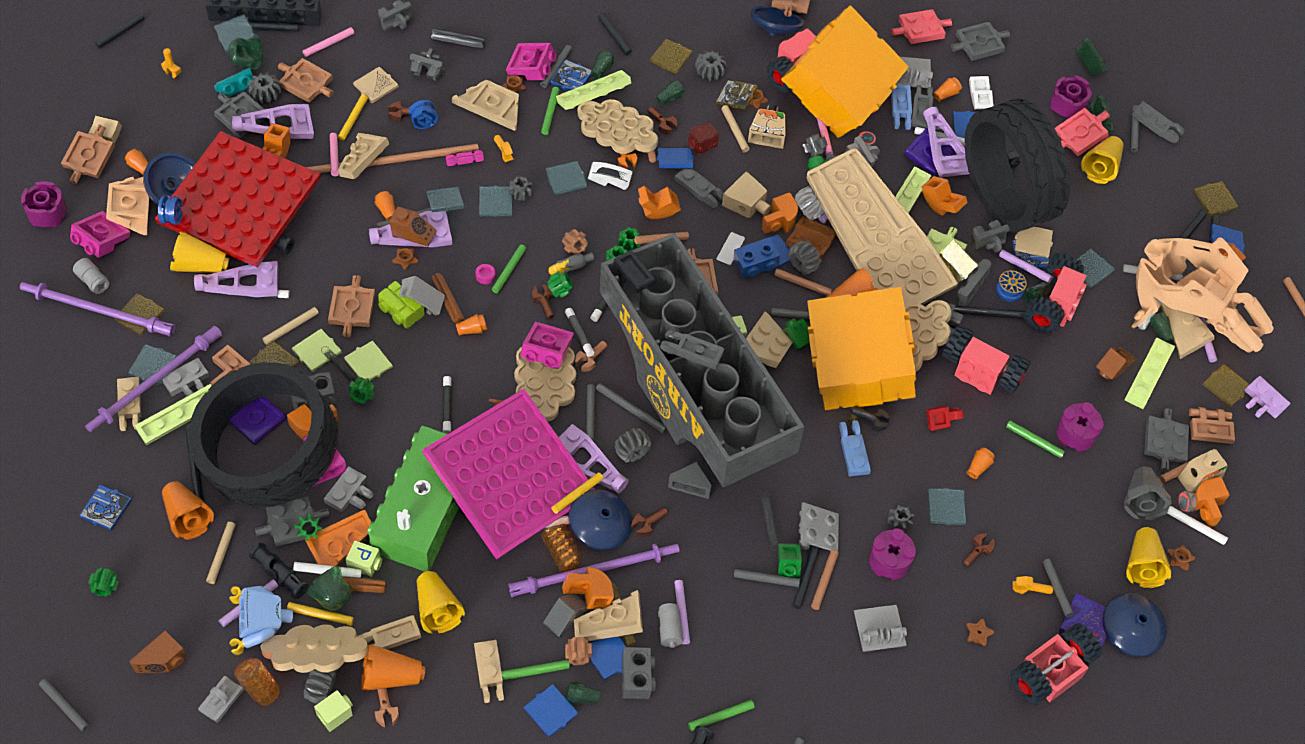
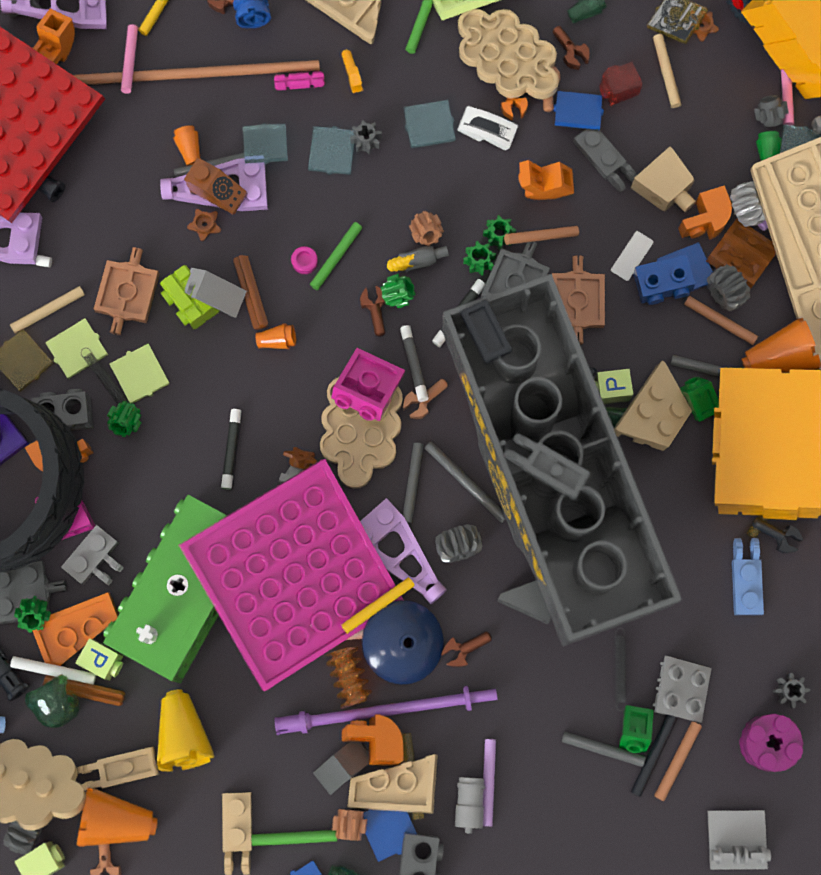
camera: 15 degrees right, 20 degrees up
yellow bar [287,602,354,626] -> none
tan wing [338,133,389,179] -> none
tan torso [748,104,785,149] -> none

